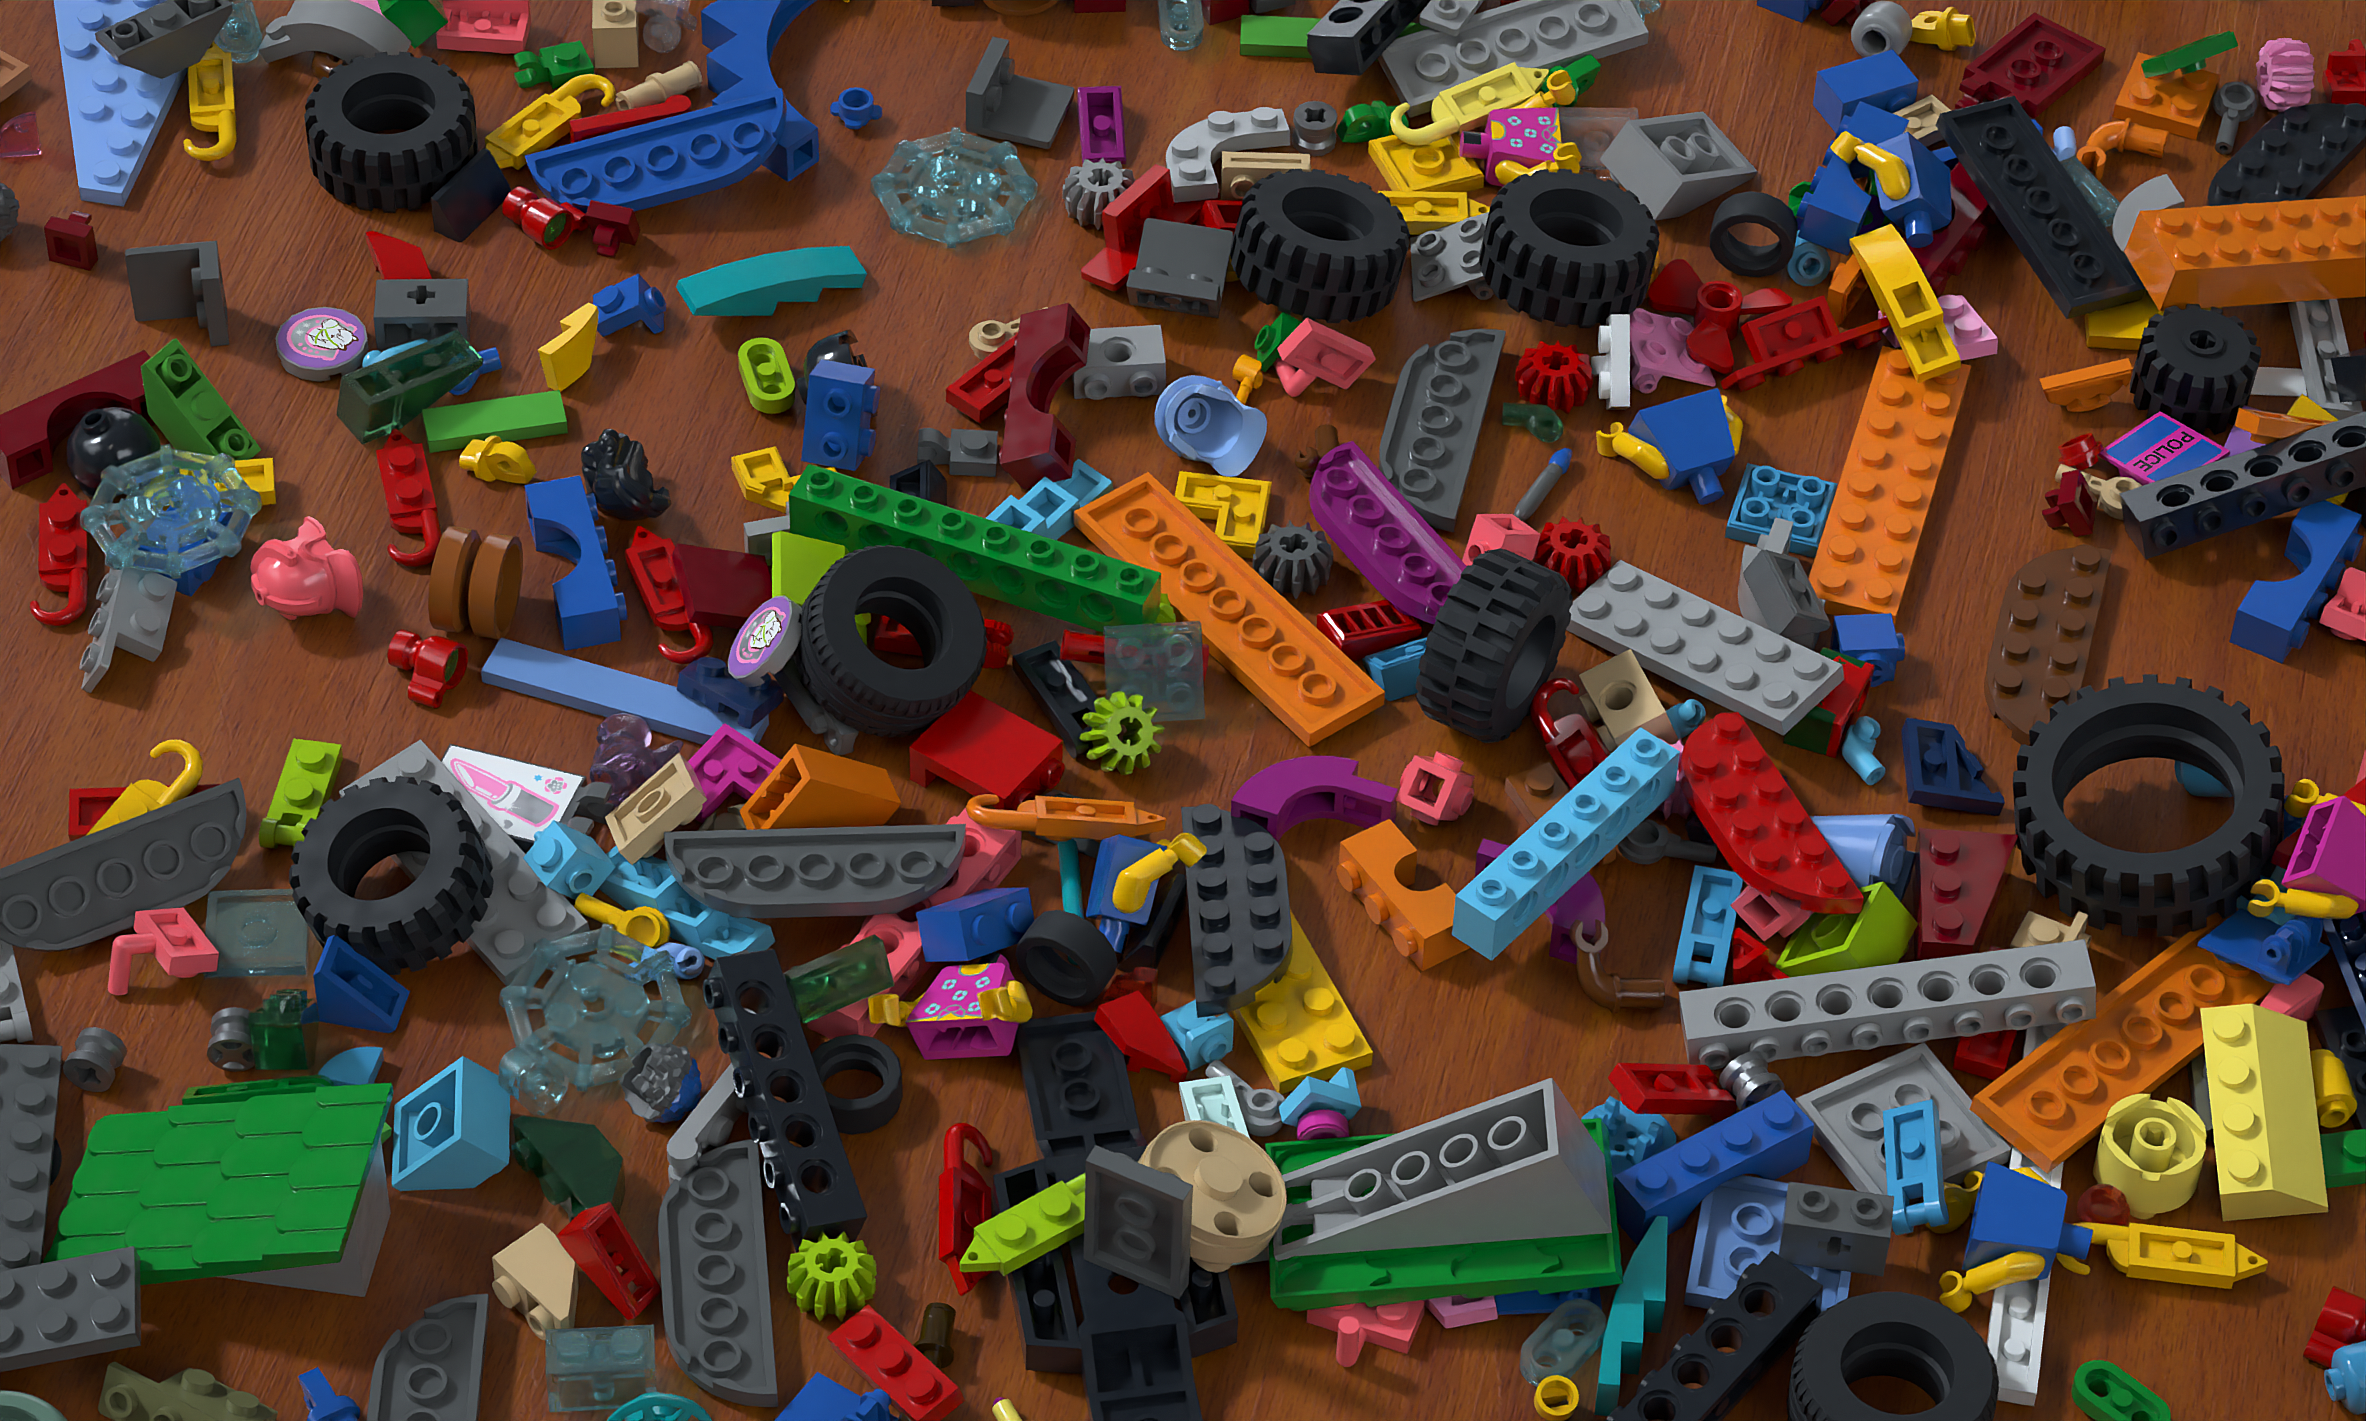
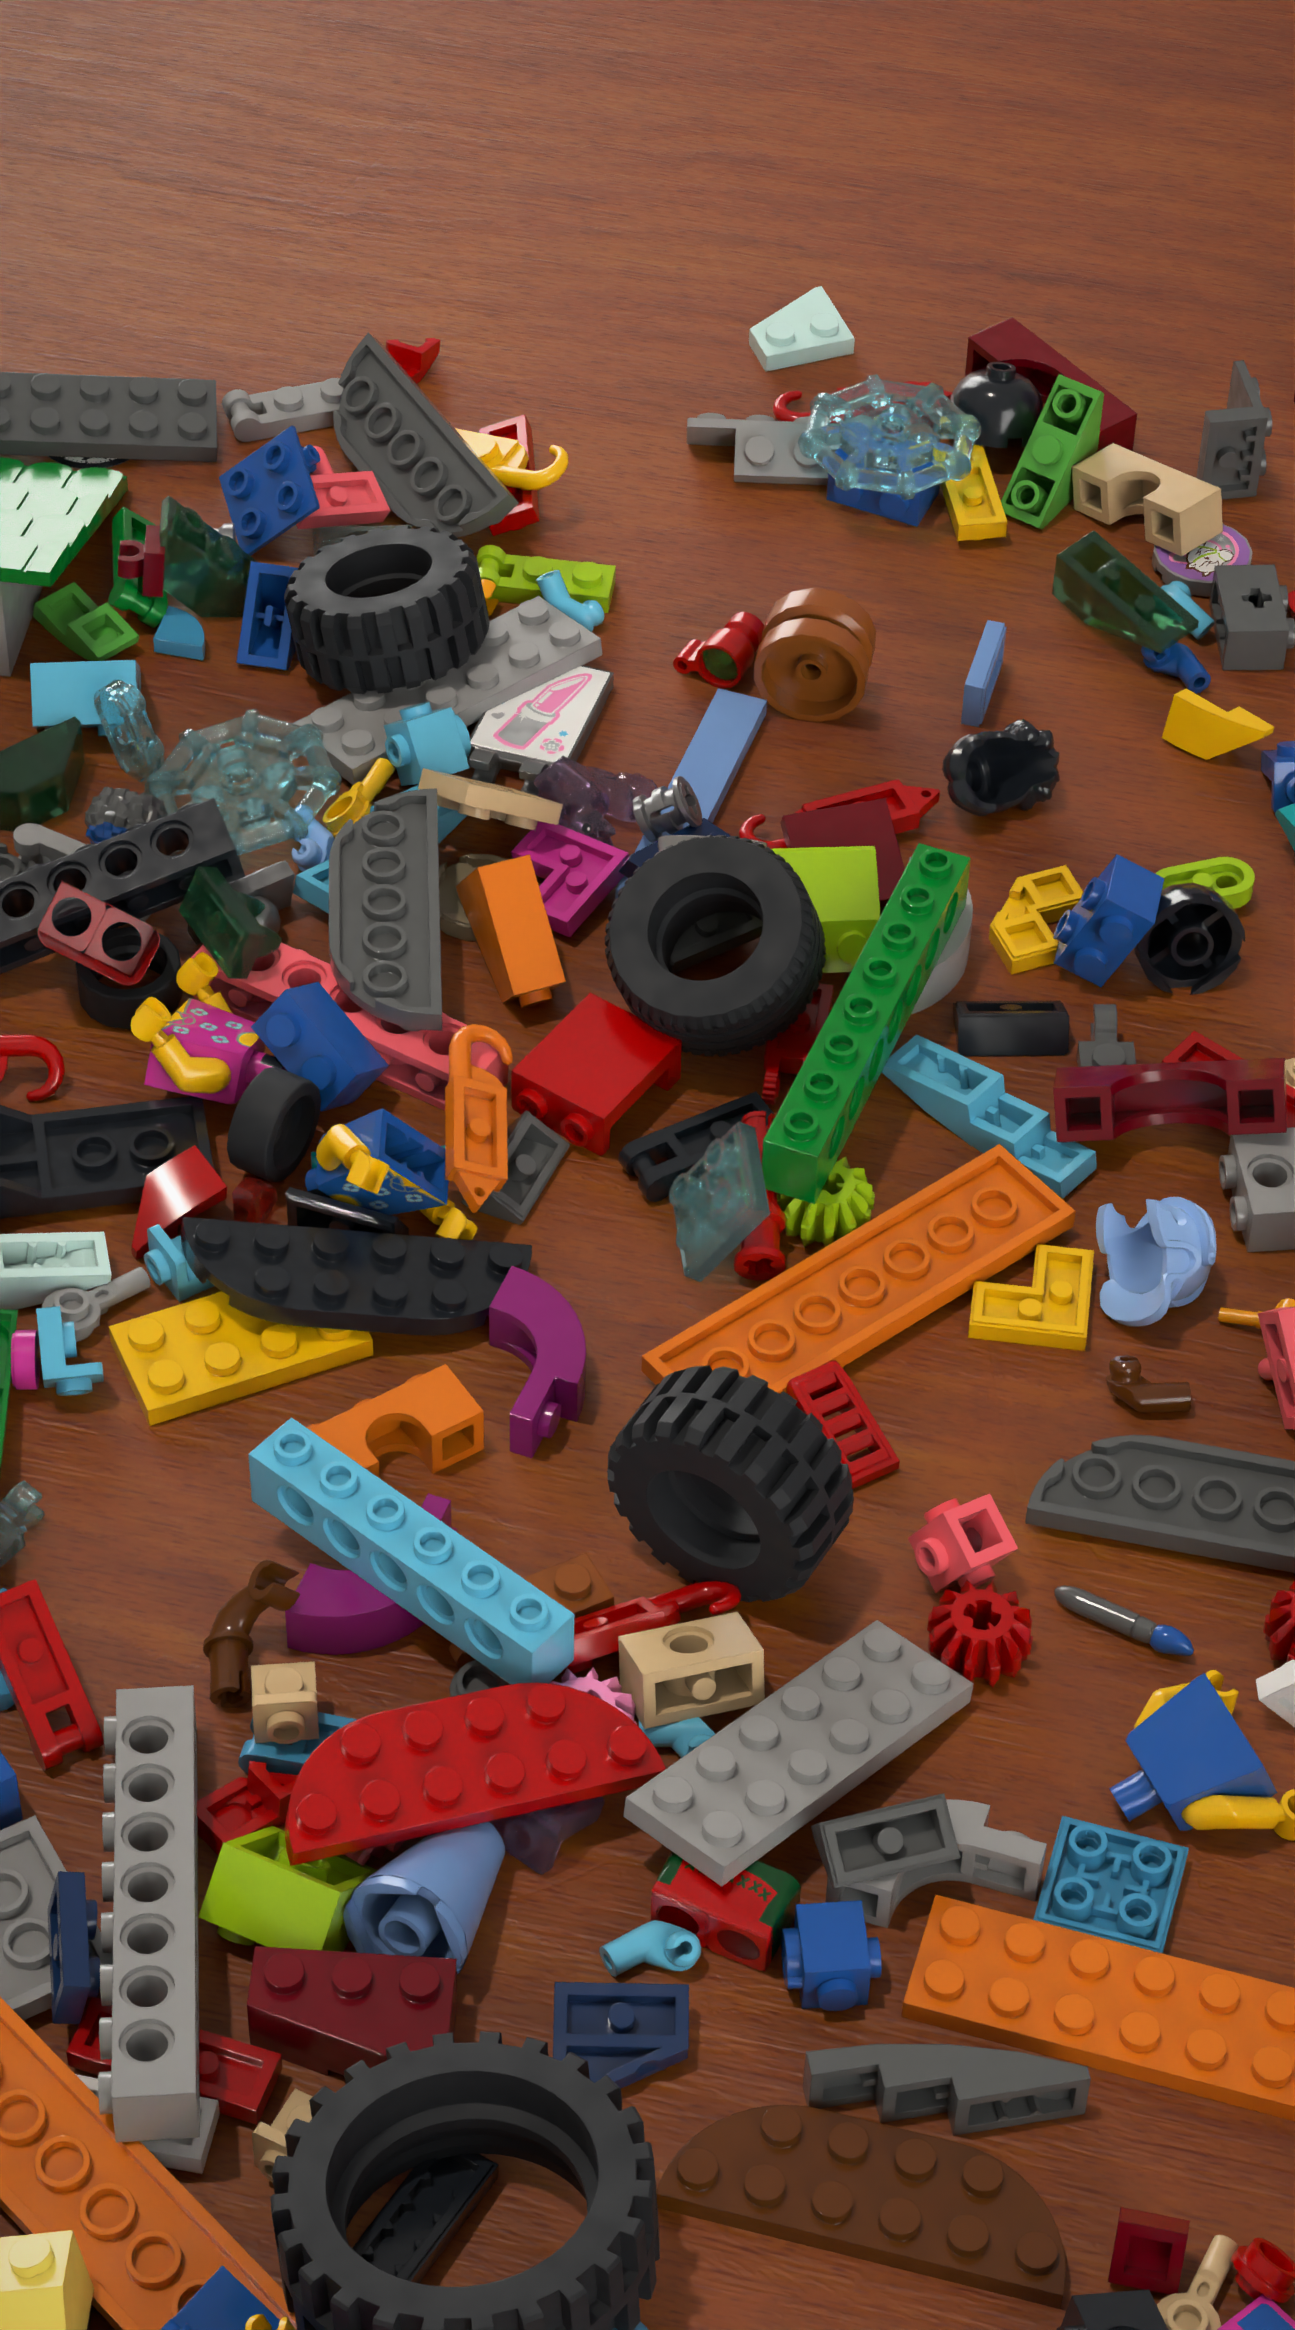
camera: 90 degrees right, 0 degrees up
flat silver wheel [63,1027,127,1092] -> none
coral helmet [250,516,363,620] -> none
red plate [376,428,442,567] -> none
bright green tile [422,390,568,453] -> none
yellow piece [459,436,537,484] -> none
blue arch [524,475,627,651] -> none
lime gear [1080,691,1165,775] -> none
dark grey gear [1252,520,1333,599] -> none
magenta plate [1309,441,1467,625] -> none
coral brick [1396,751,1475,826] -> none
clear green arm [1502,402,1564,443] -> none
flat silver wheel [1719,1051,1785,1111] -> none
none -> red piece [36,881,160,986]
none -> dark blue plate [47,1871,100,2024]
none -> dark red tile [118,525,167,597]
none -> blue hinge [219,425,320,559]
none -> tan bracket [251,1661,319,1744]
none -> medium azure arm [536,570,605,632]
none -> flat silver bush [633,776,702,842]
none -> dark grey slope [803,2044,1091,2136]
none -> medium blue tile [961,620,1007,727]
none -> tan arch [1072,443,1223,556]

